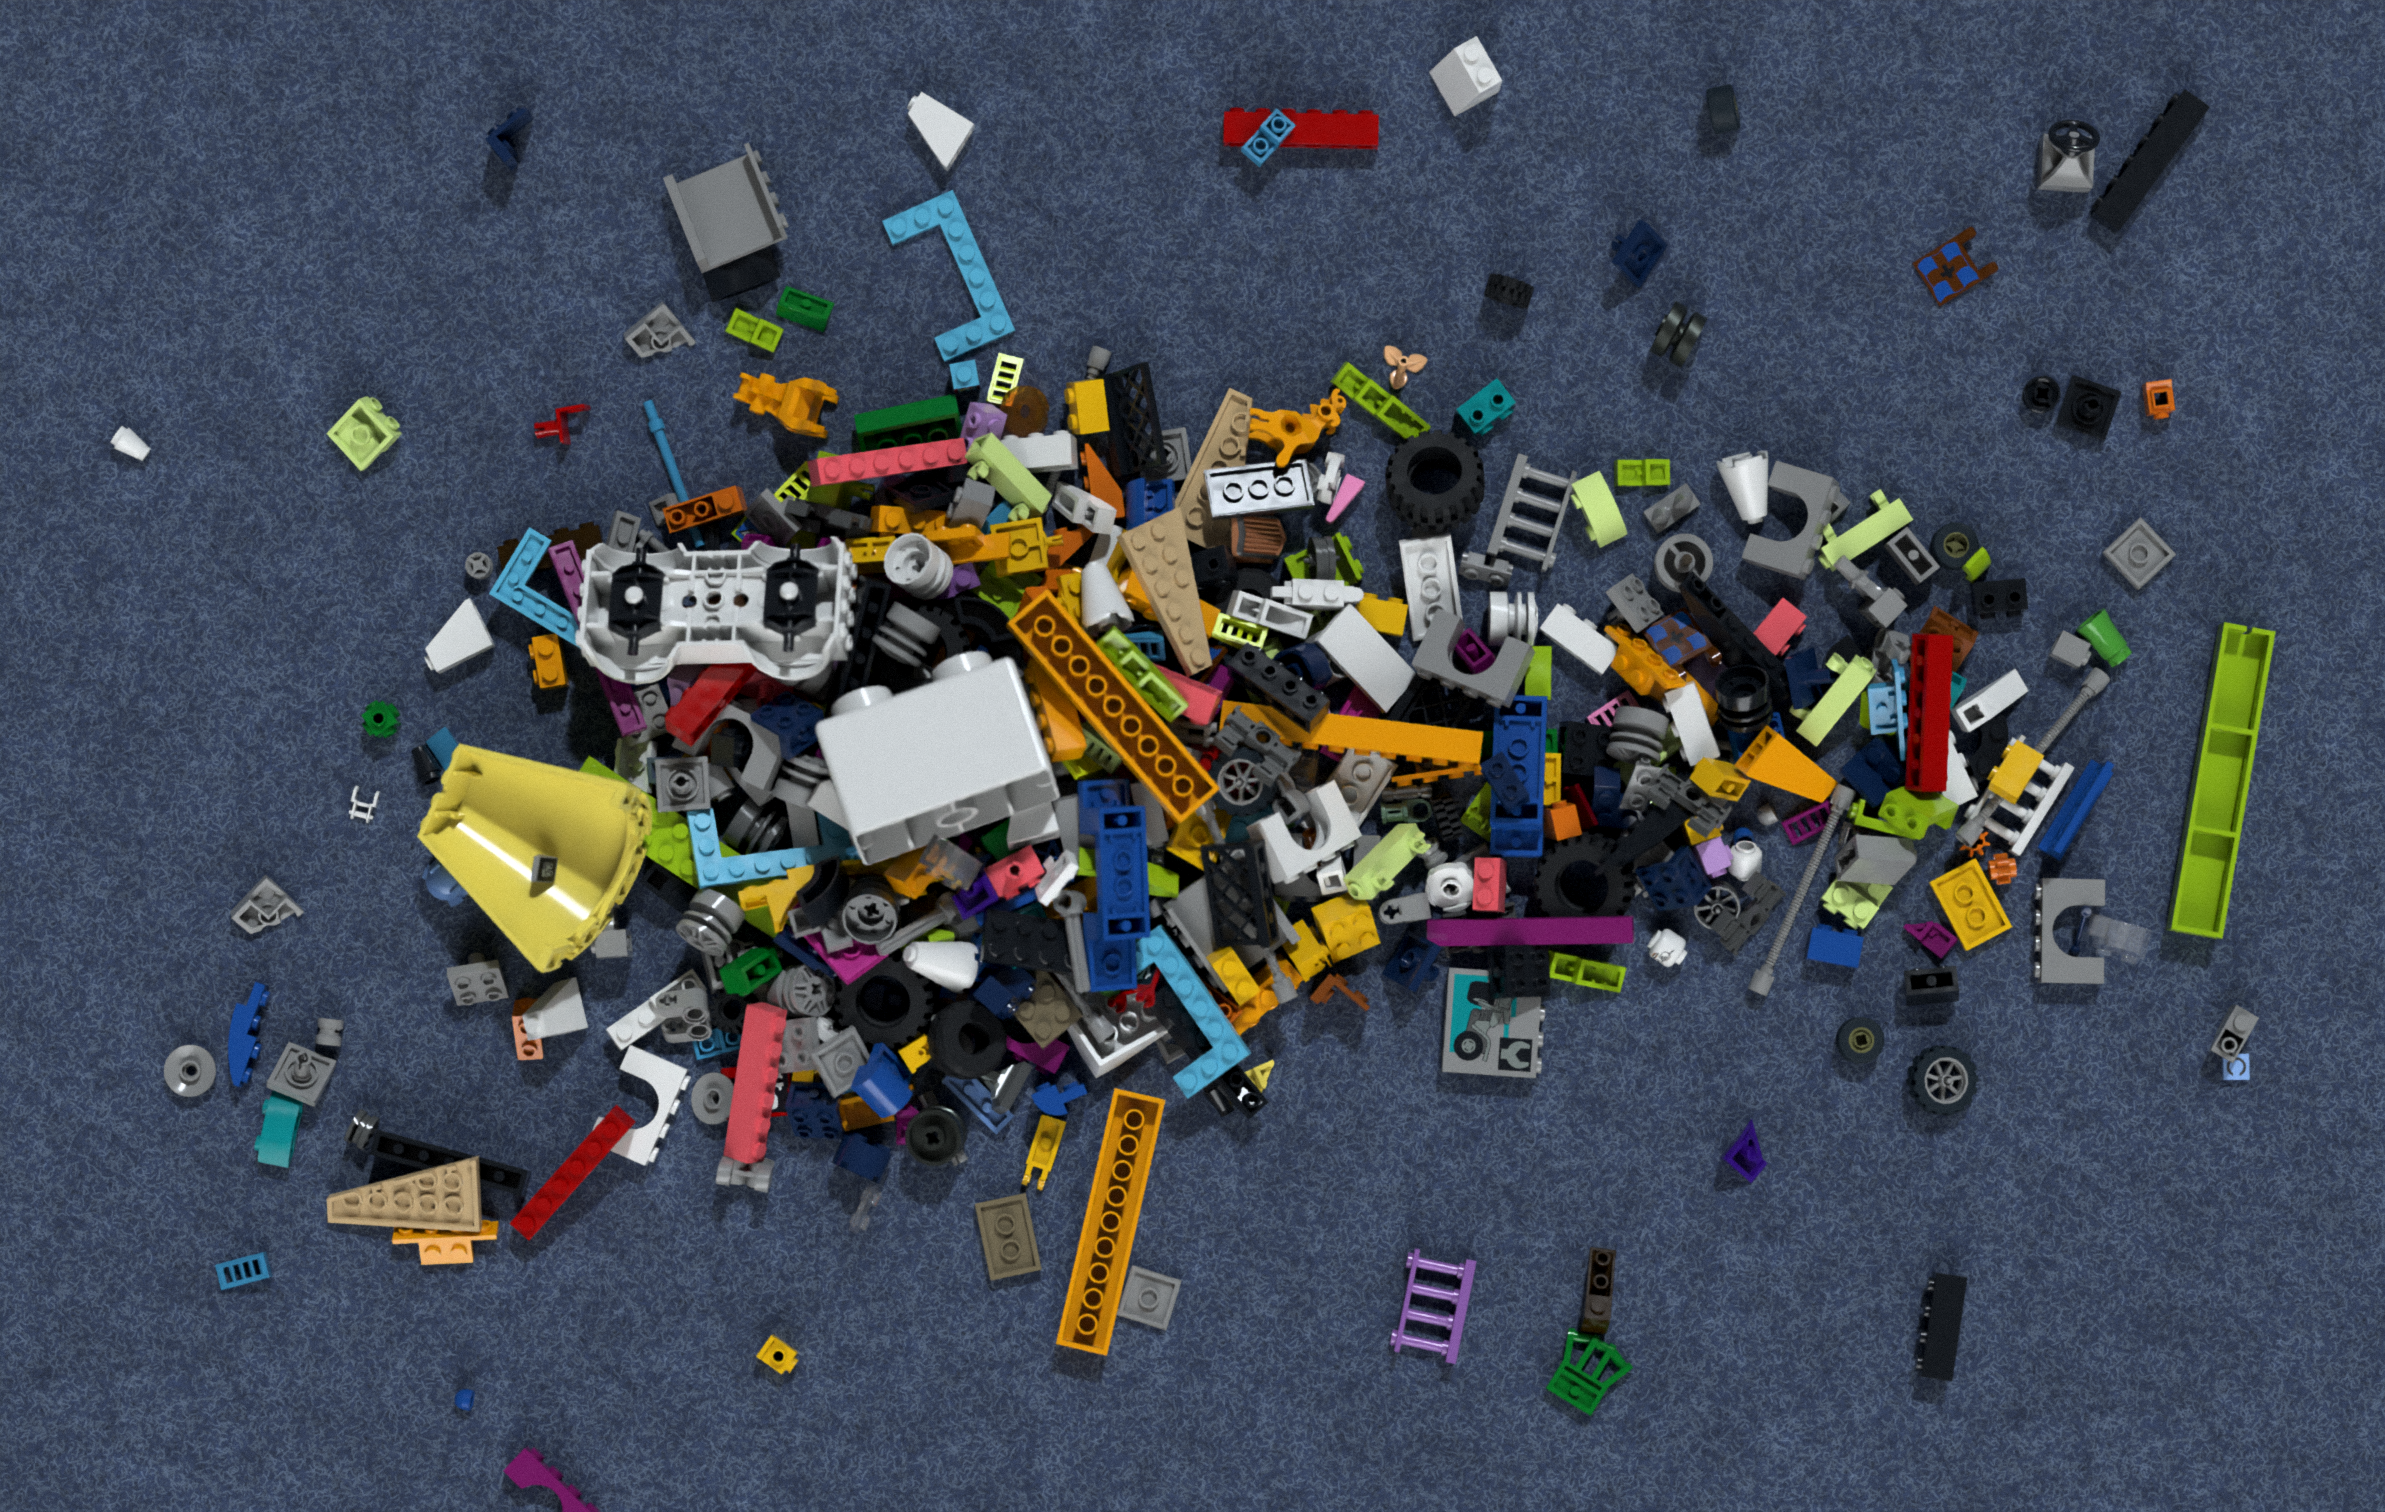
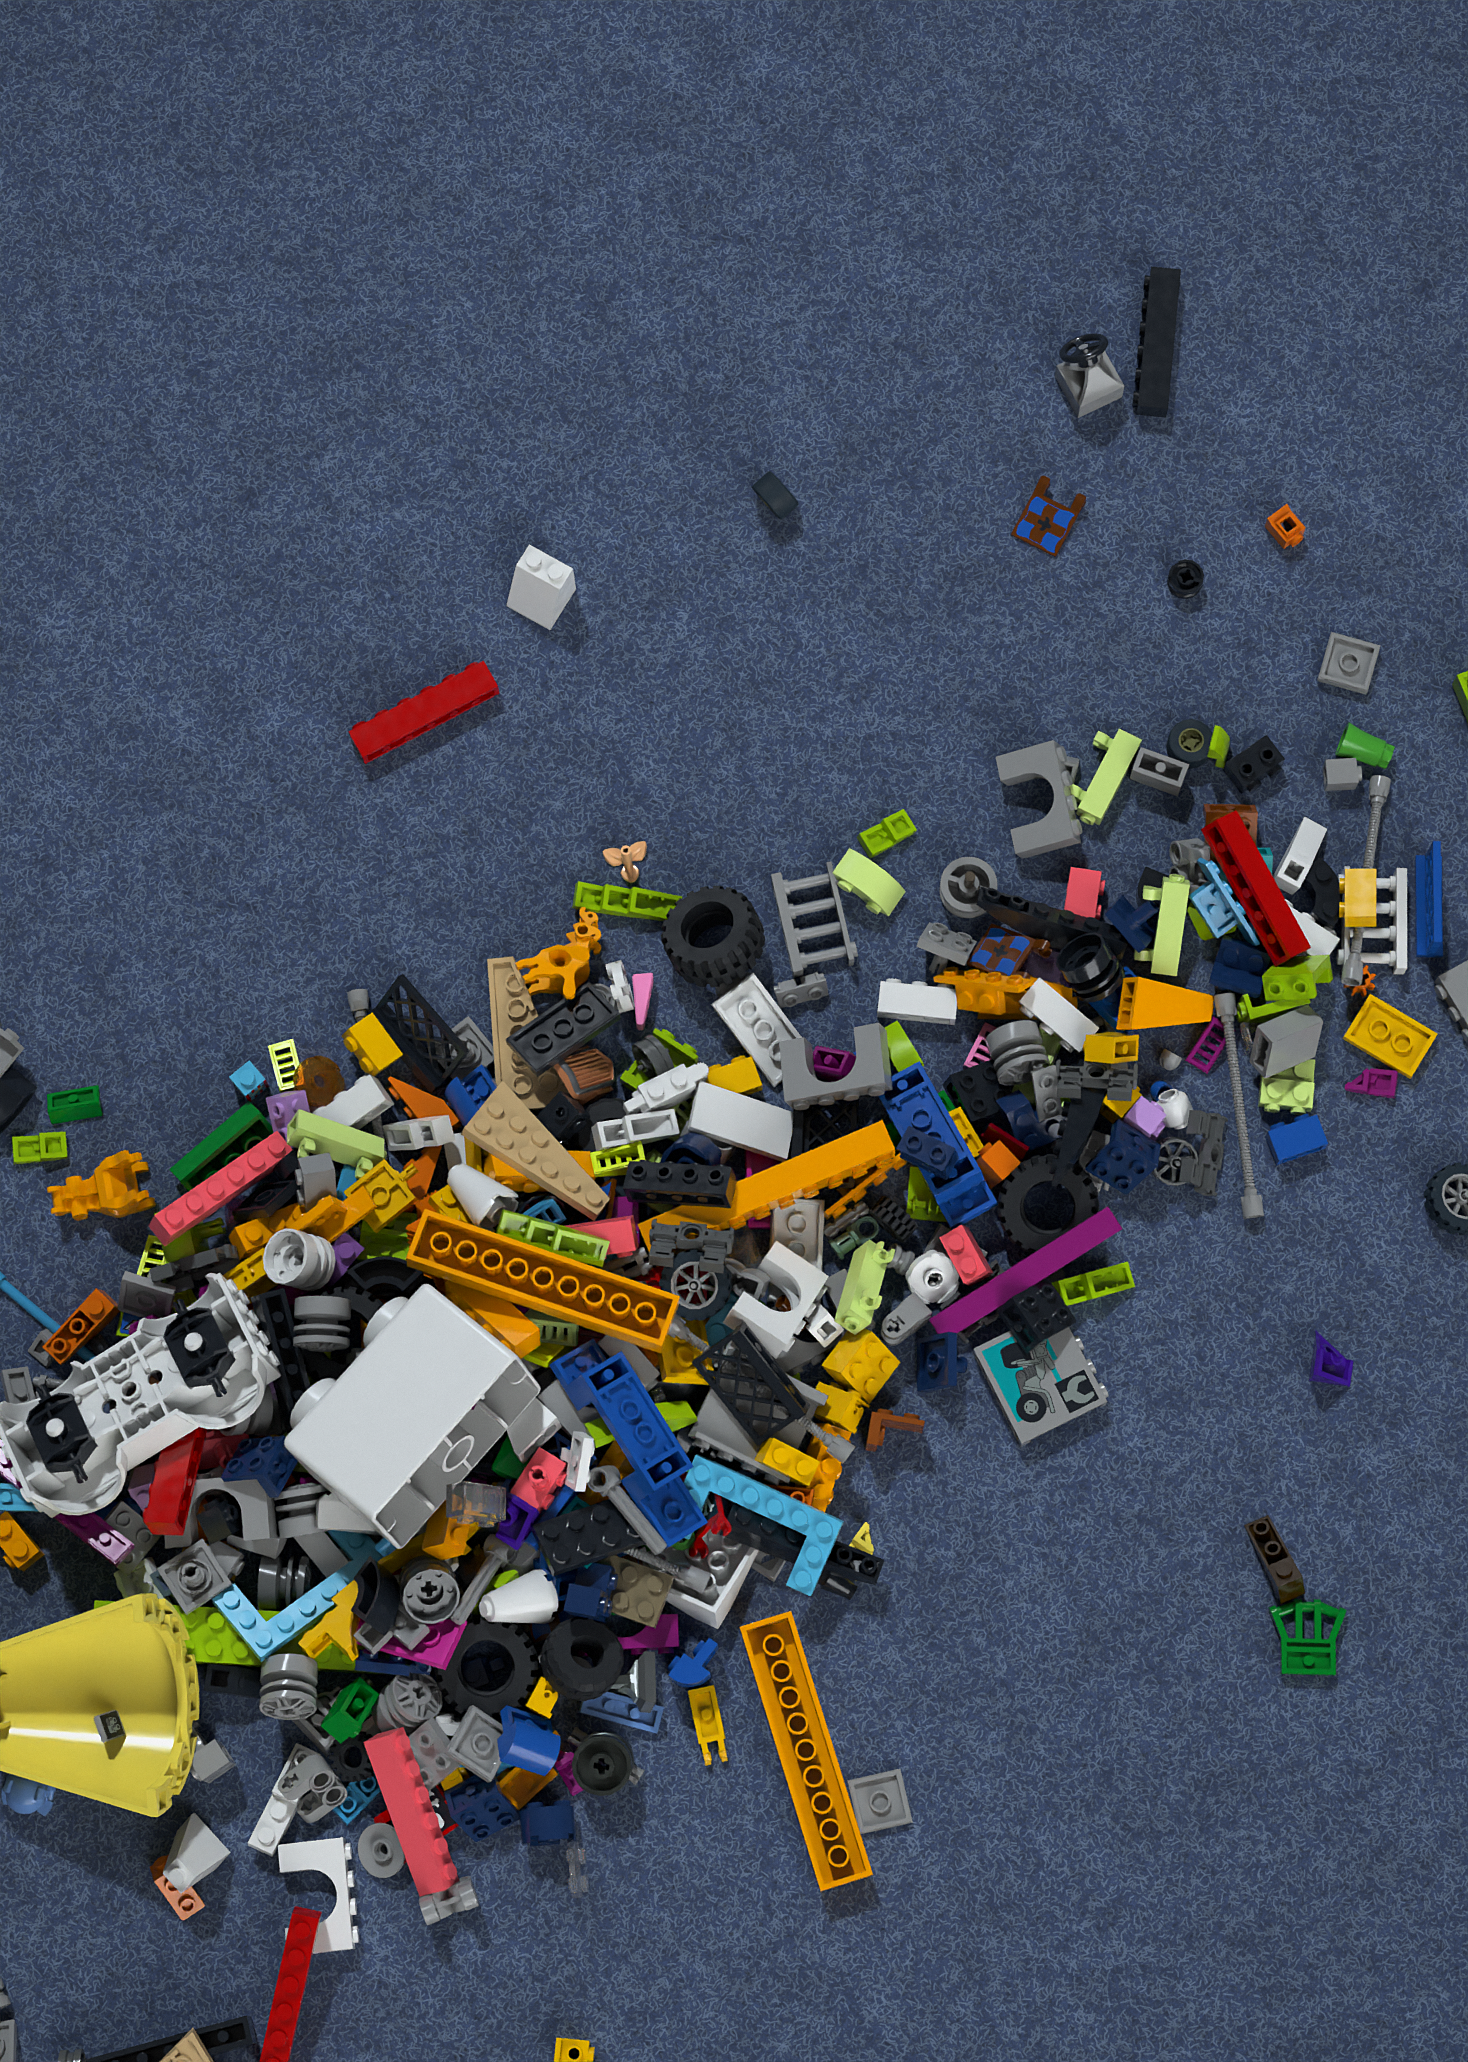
camera: 30 degrees left, 10 degrees down
light grey plate [447,953,509,1006] -> none
medium azure plate [882,190,1015,362] -> none
white slope [907,92,975,171] -> none
dark tan plate [975,1193,1042,1280] -> none
dark azure slope [1240,108,1296,167] -> none
medium lavender fence [1390,1248,1477,1364] -> none
teal brick [1455,378,1516,436] -> none
black tyre [1484,274,1534,308] -> none
white wheel [1488,591,1538,646] -> none
dark blue tile [1611,219,1668,288] -> none
light grey tile [1643,483,1701,534] -> none
white head [1647,929,1687,967] -> none
pearl dark grey wheel [1649,301,1708,368] -> none
white cone [1716,451,1768,524] -> none
light grey brick [1833,555,1908,628] -> none
black wheel [1836,1017,1884,1064] -> none
black brick [1904,966,1959,1006] -> none
orange gear [1987,853,2017,885] -> none
black plate [2055,375,2122,441] -> none

